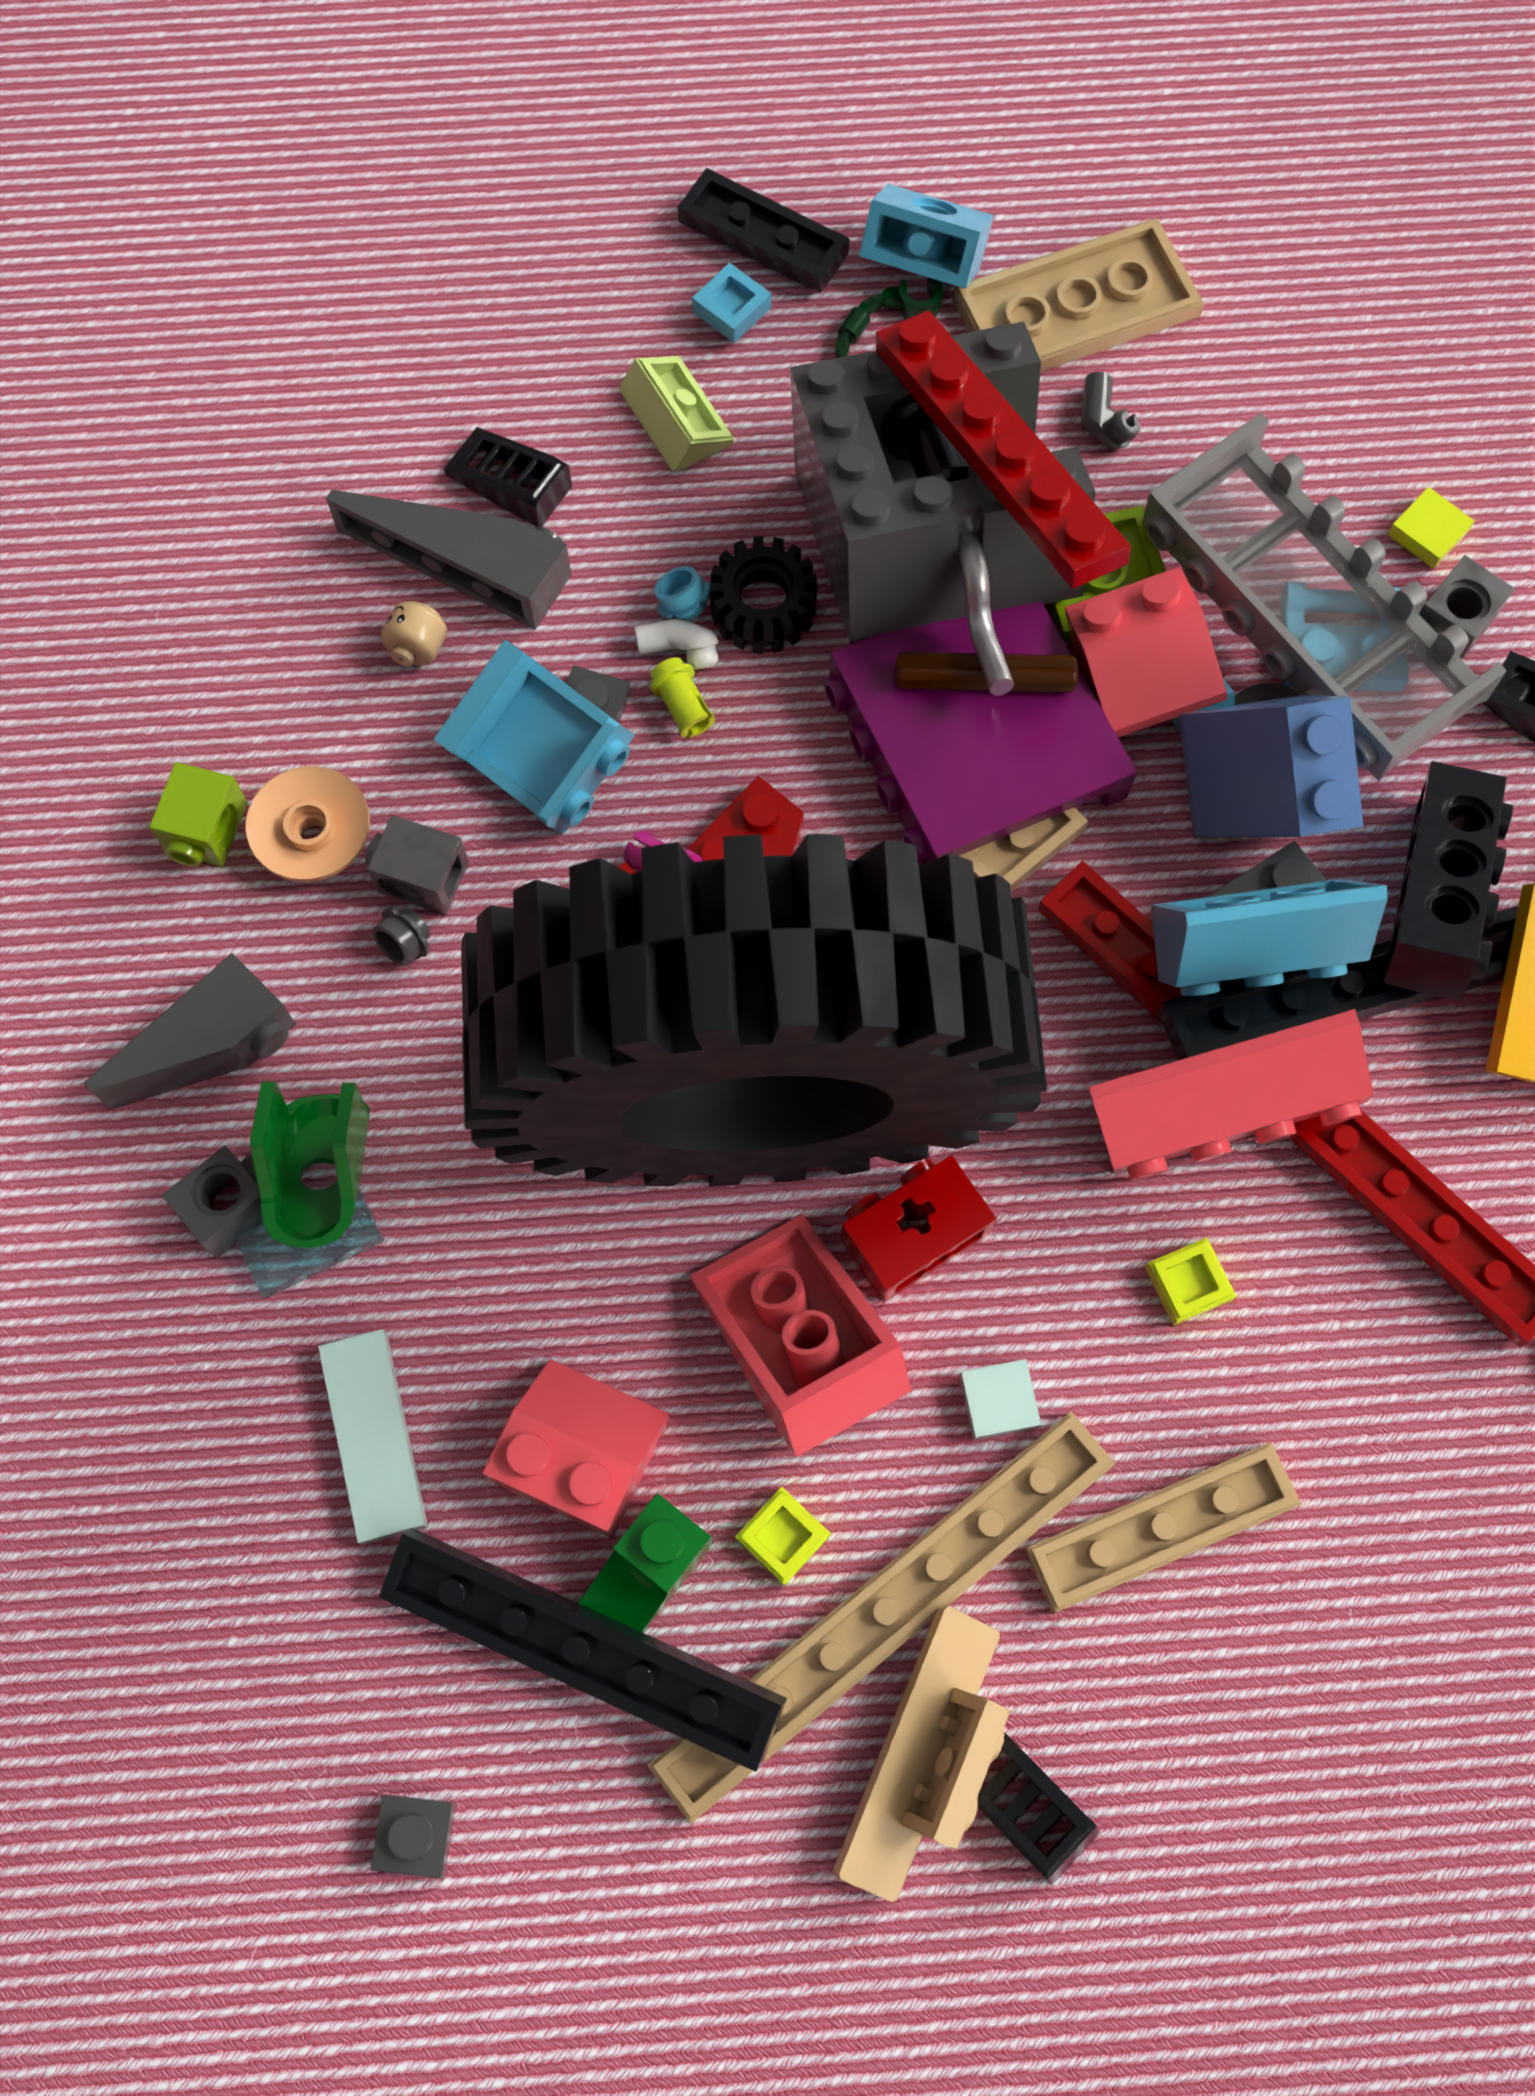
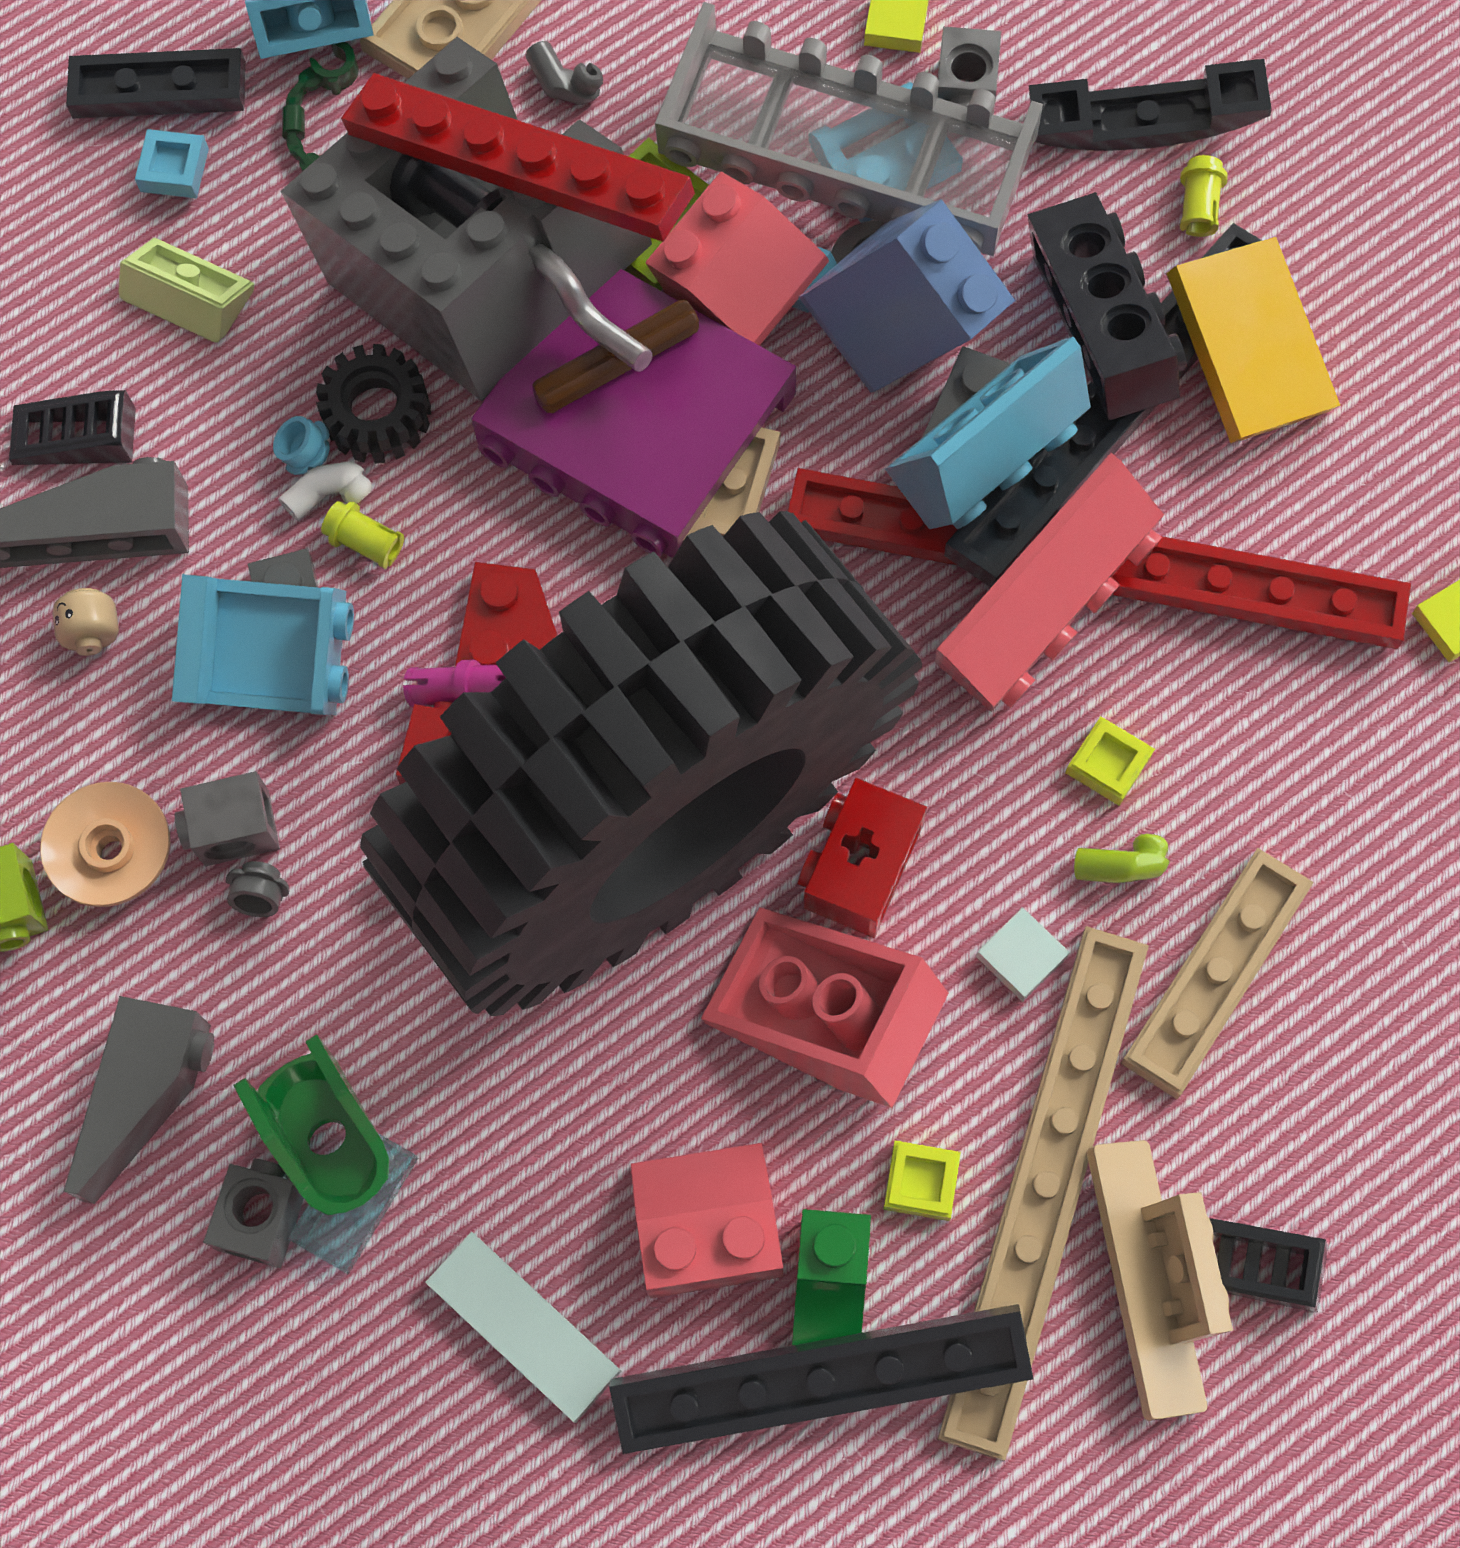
camera: 30 degrees left, 0 degrees up
none -> lime arm [1074,834,1170,883]

